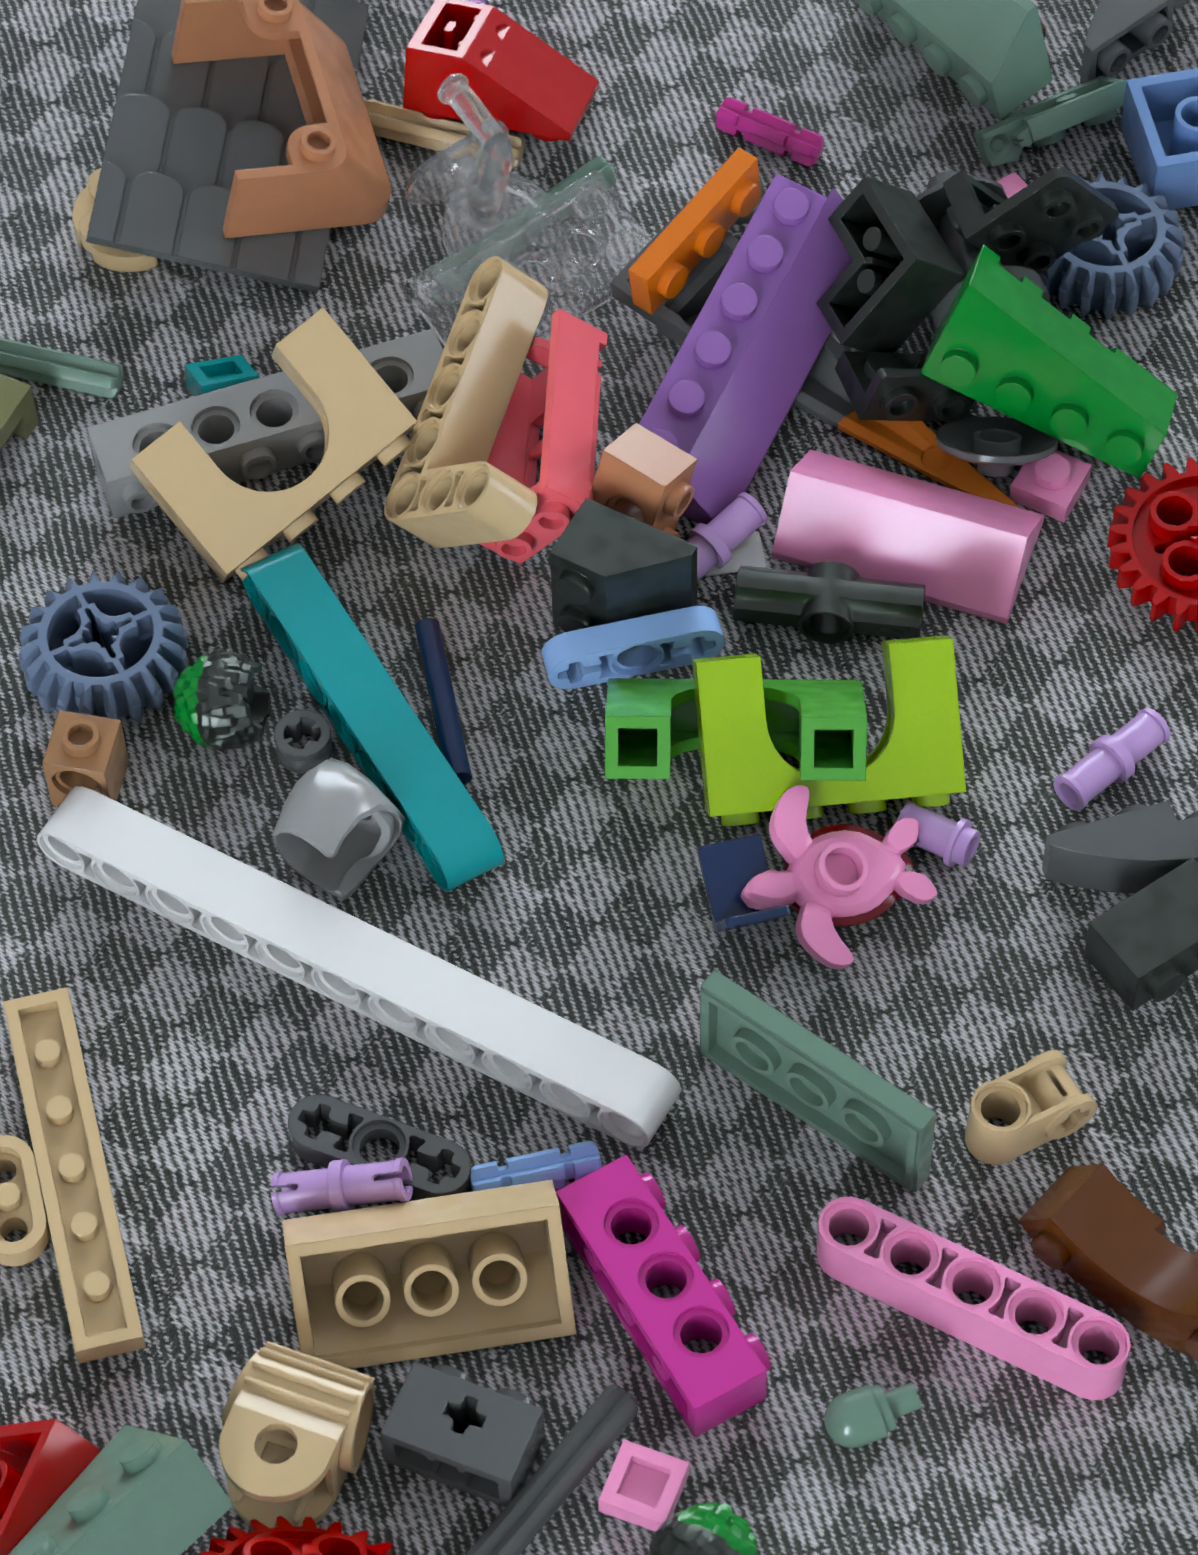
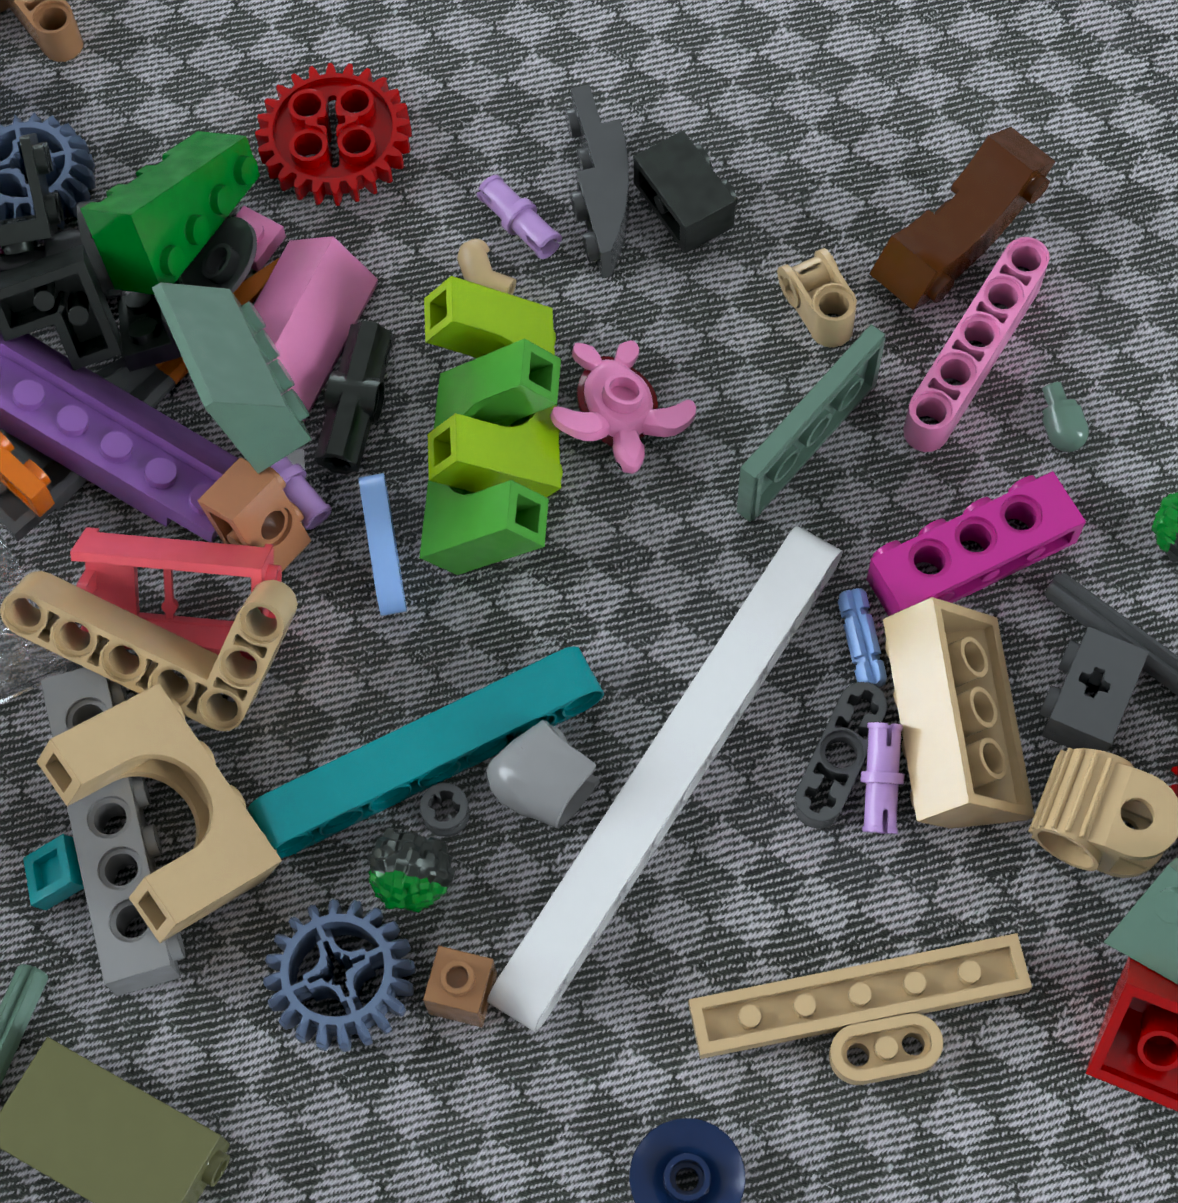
camera: 85 degrees left, 10 degrees up
dark blue bar [415,618,472,785] -> none
pearl dark grey slope [550,498,697,632] -> none
bright pink plate [598,1439,690,1532] -> none
dark blue bracket [697,834,790,933] -> none
lavender pin [896,801,981,868] -> none
none -> sand green slope [152,282,312,474]
none -> tan arm [457,238,516,295]

